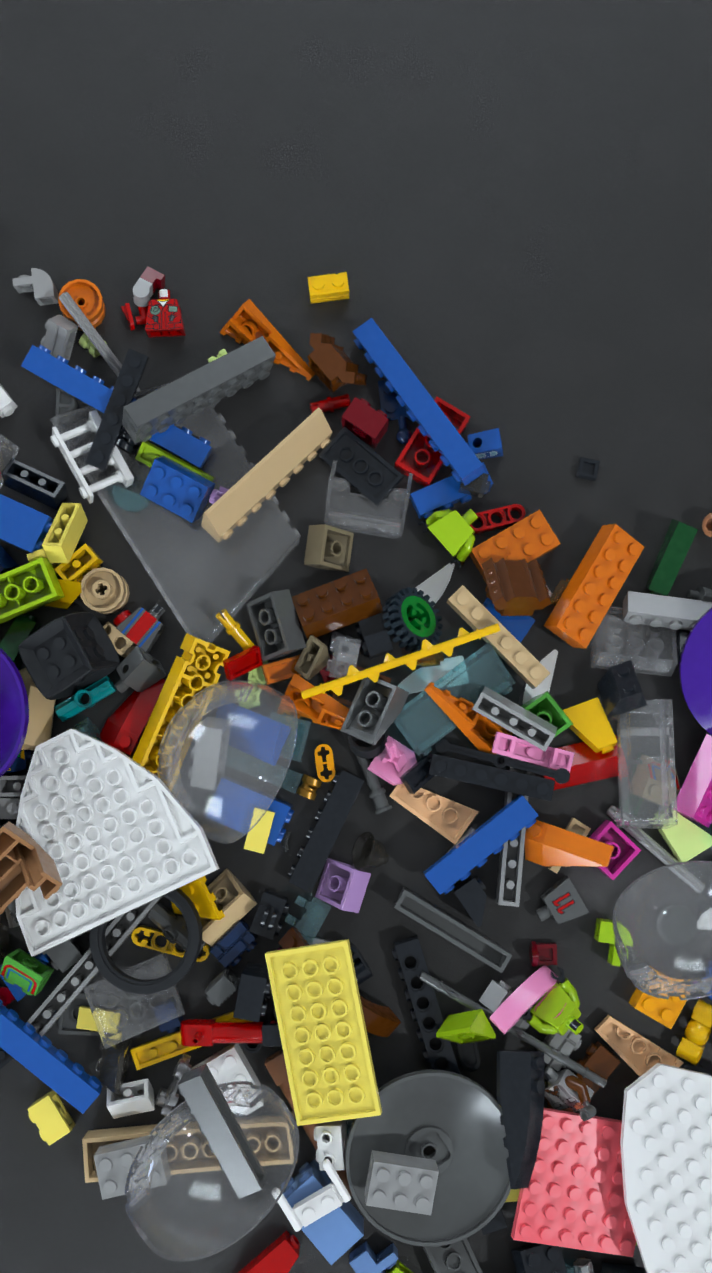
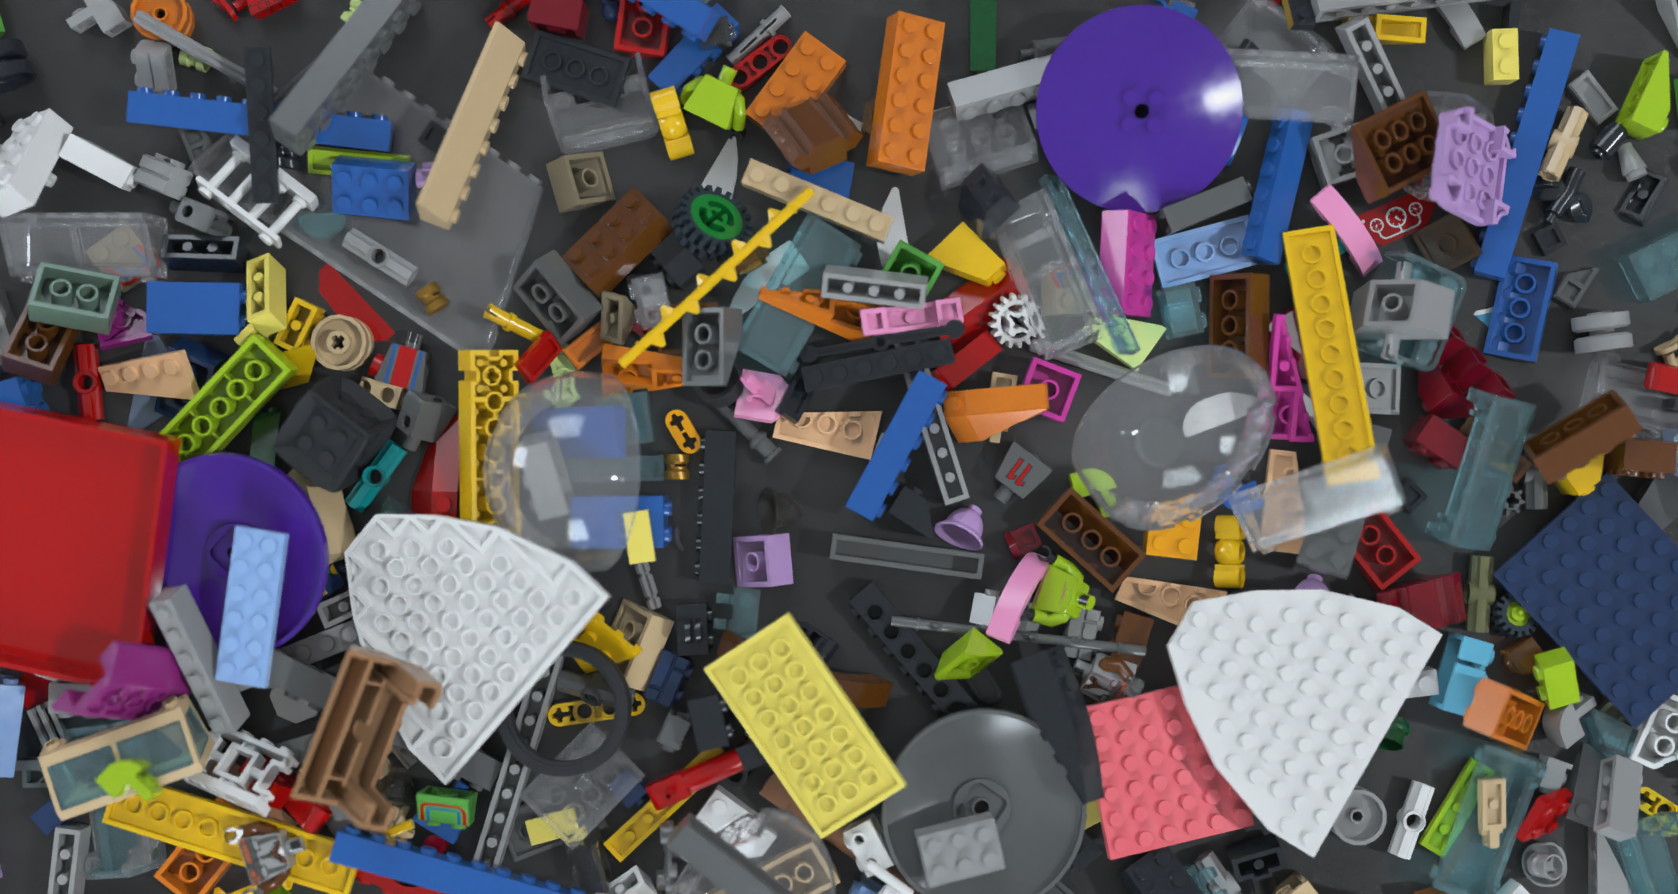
camera: 20 degrees left, 5 degrees up
none -> light grey brick [133,153,193,201]
none -> dark grey torso [169,196,237,236]
none -> red sticker [319,262,396,341]
none -> light grey piece [342,227,419,287]
none -> pearl gold wheel [415,281,450,316]
none -> black tile [417,120,447,154]
none -> light grey axle [635,562,662,610]
none -> yellow piece [650,86,695,161]
none -> light grey pin [725,5,792,66]
none -> red beam [931,329,1003,392]
none -> lavender hat [934,504,983,551]
none -> white gear [988,293,1043,348]
none -> reddish brown slope [1034,487,1146,593]
none -> clear light blue plate [1039,174,1141,355]

